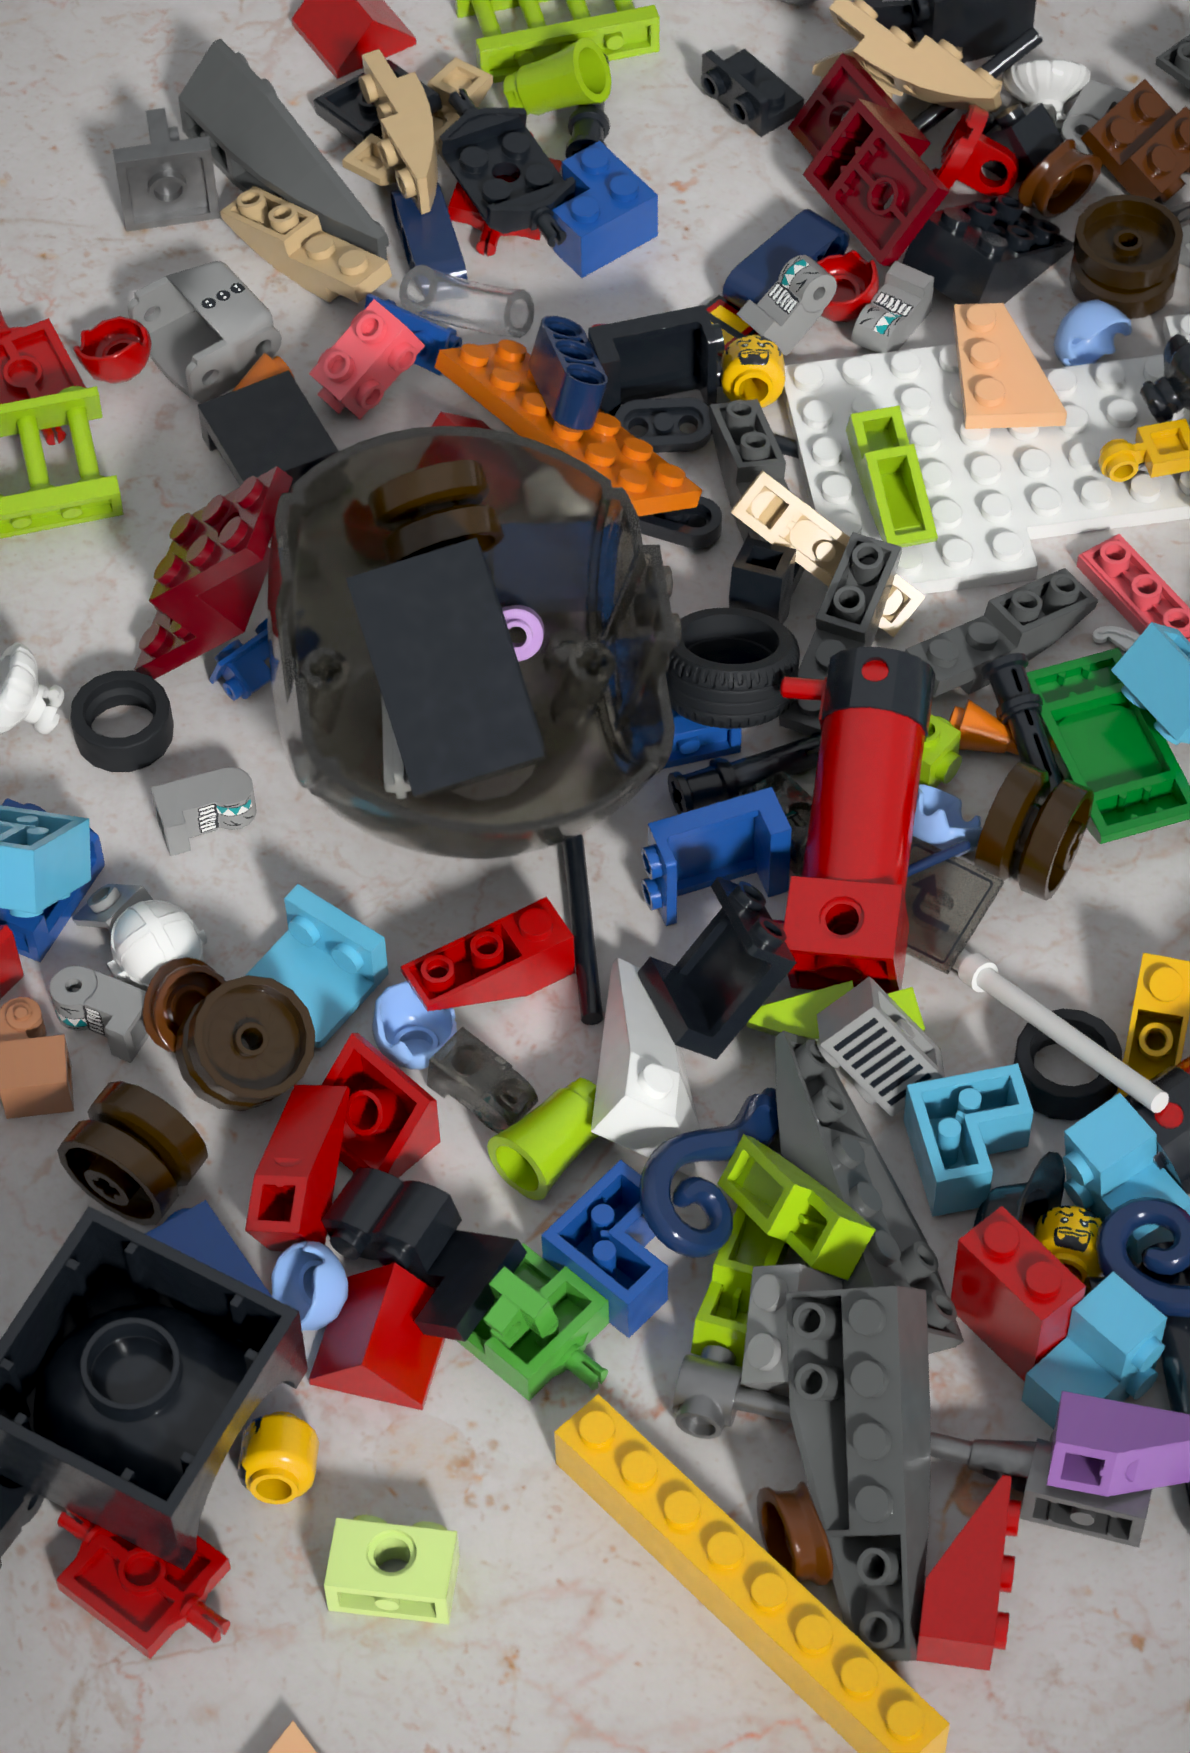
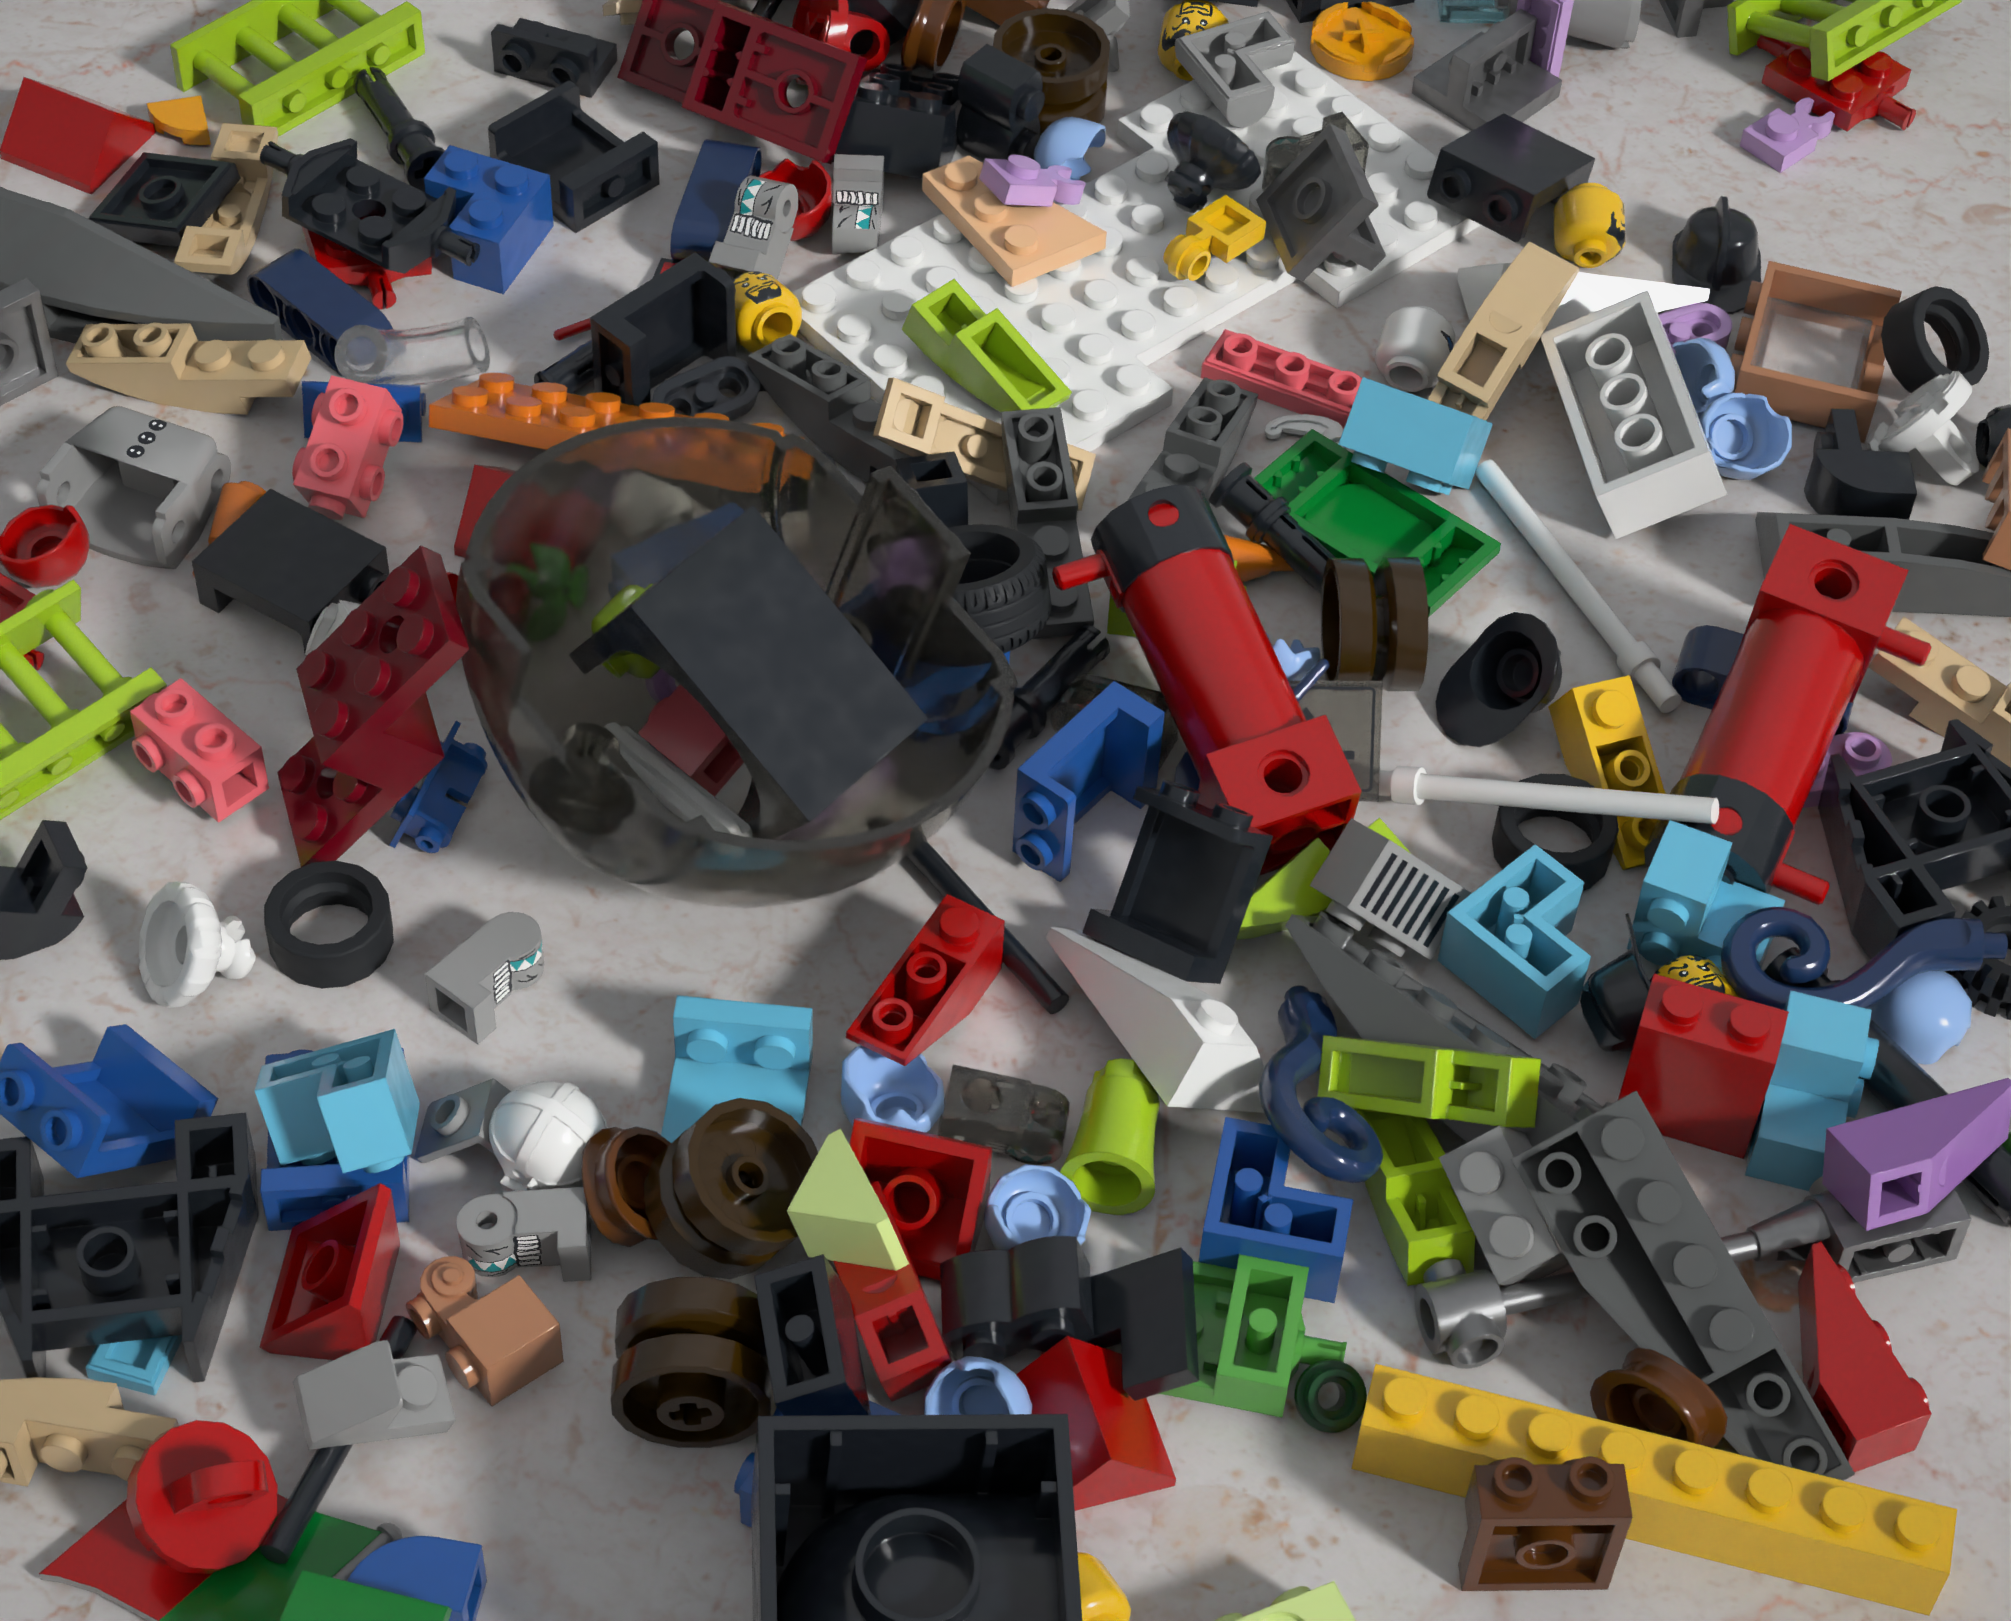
camera: 35 degrees left, 5 degrees down
tan slope [359,49,438,215] -> none
dark brown wheel [368,460,504,565] -> none
bright green tile [484,1266,558,1349] -> none
lime plant [503,38,611,115] -> none
dark blue beam [528,316,608,430] -> none
none -> coral brick [130,678,269,823]
none -> light orange tile [146,95,211,145]
none -> black panel [488,81,660,233]
none -> black brick [754,1254,871,1416]
none -> yellowish green slope [787,1129,909,1271]
none -> black brick [956,44,1045,160]
none -> lavender plate [979,155,1086,207]
none -> light blue hair [984,1164,1091,1251]
none -> dark green plate [1294,1360,1367,1433]
none -> black piece [1435,612,1563,747]
none -> reddish brown plate [1458,1456,1633,1591]

